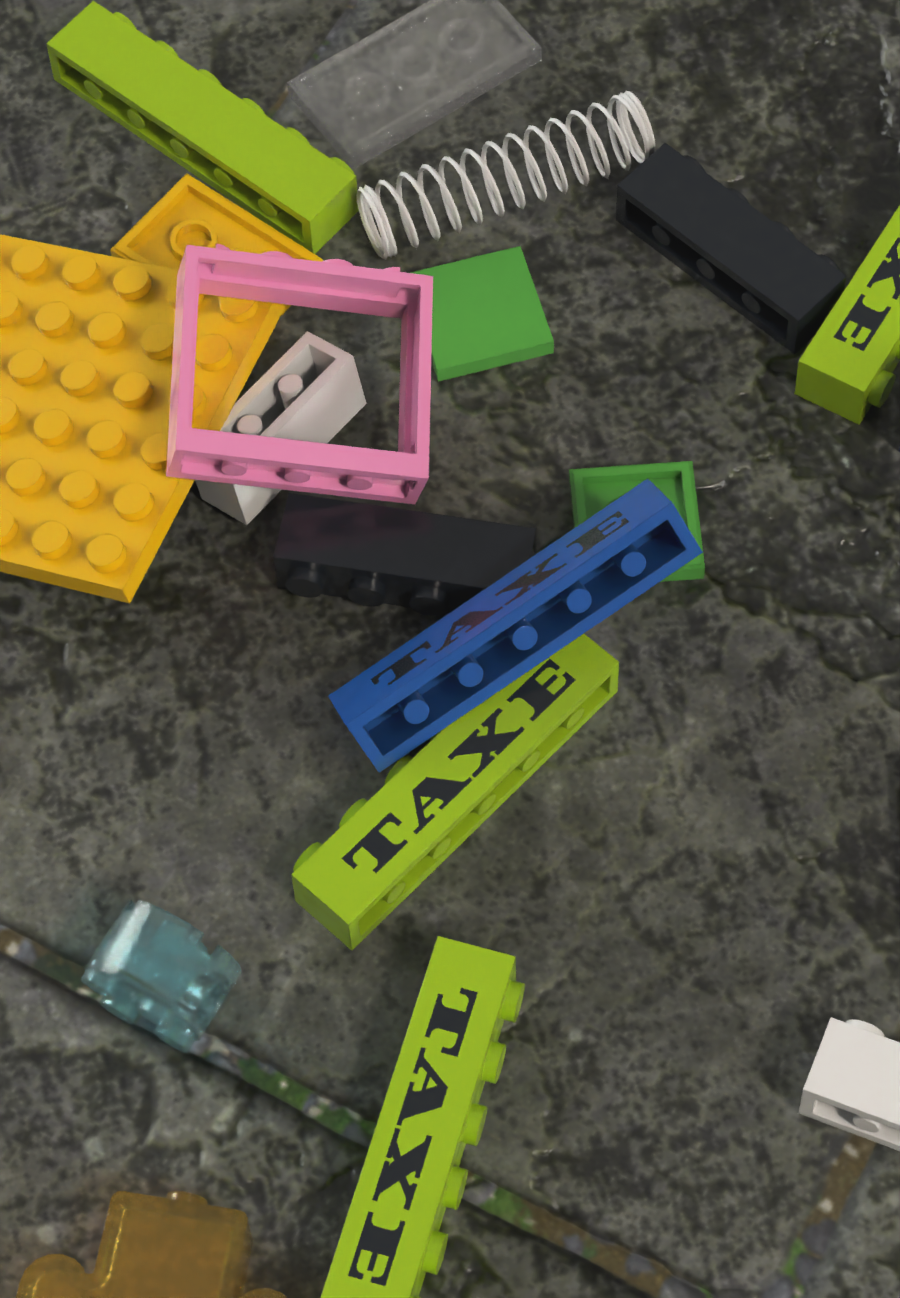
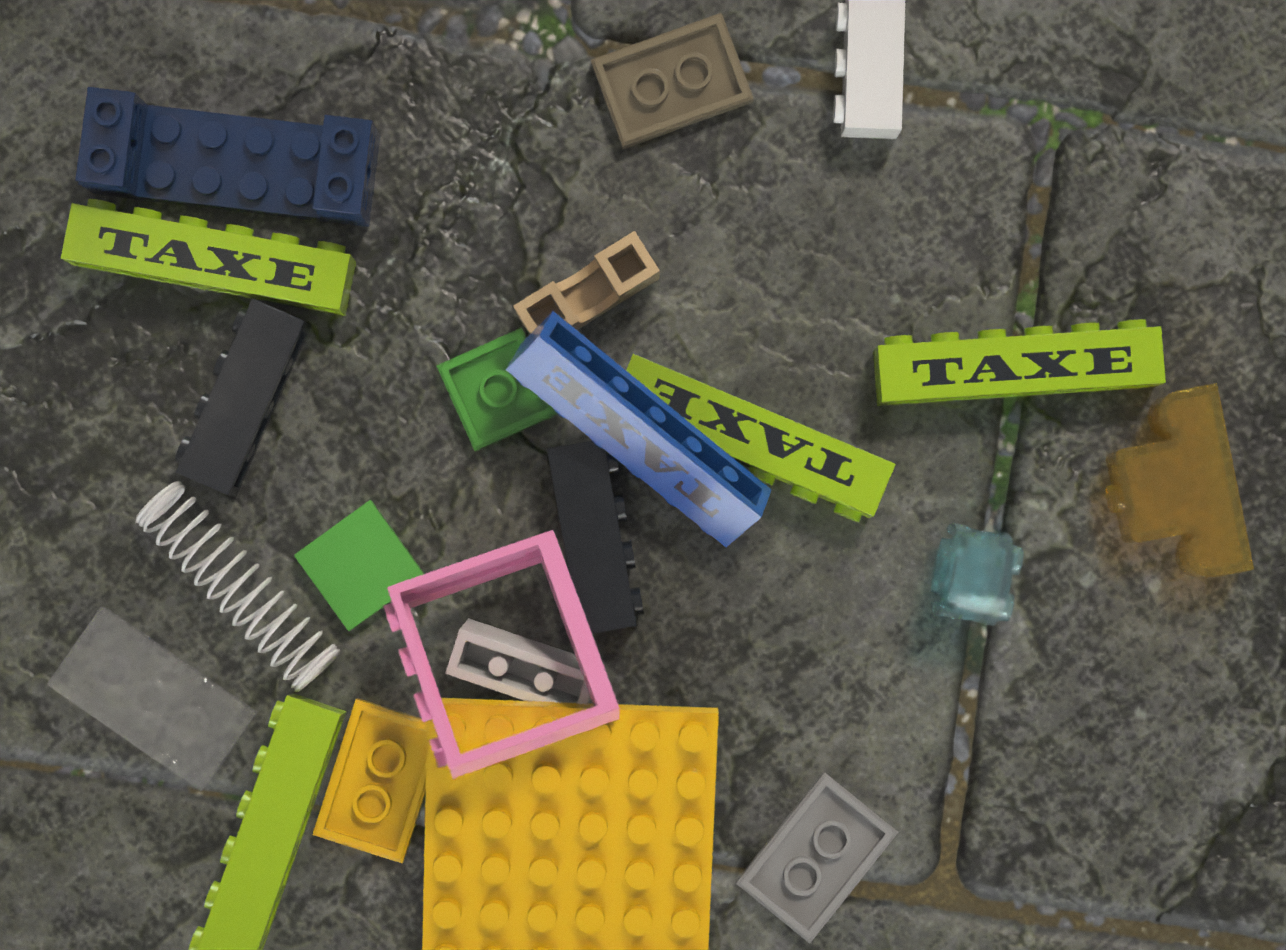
camera: 115 degrees left, 25 degrees up
none -> tan arch [513,231,660,335]

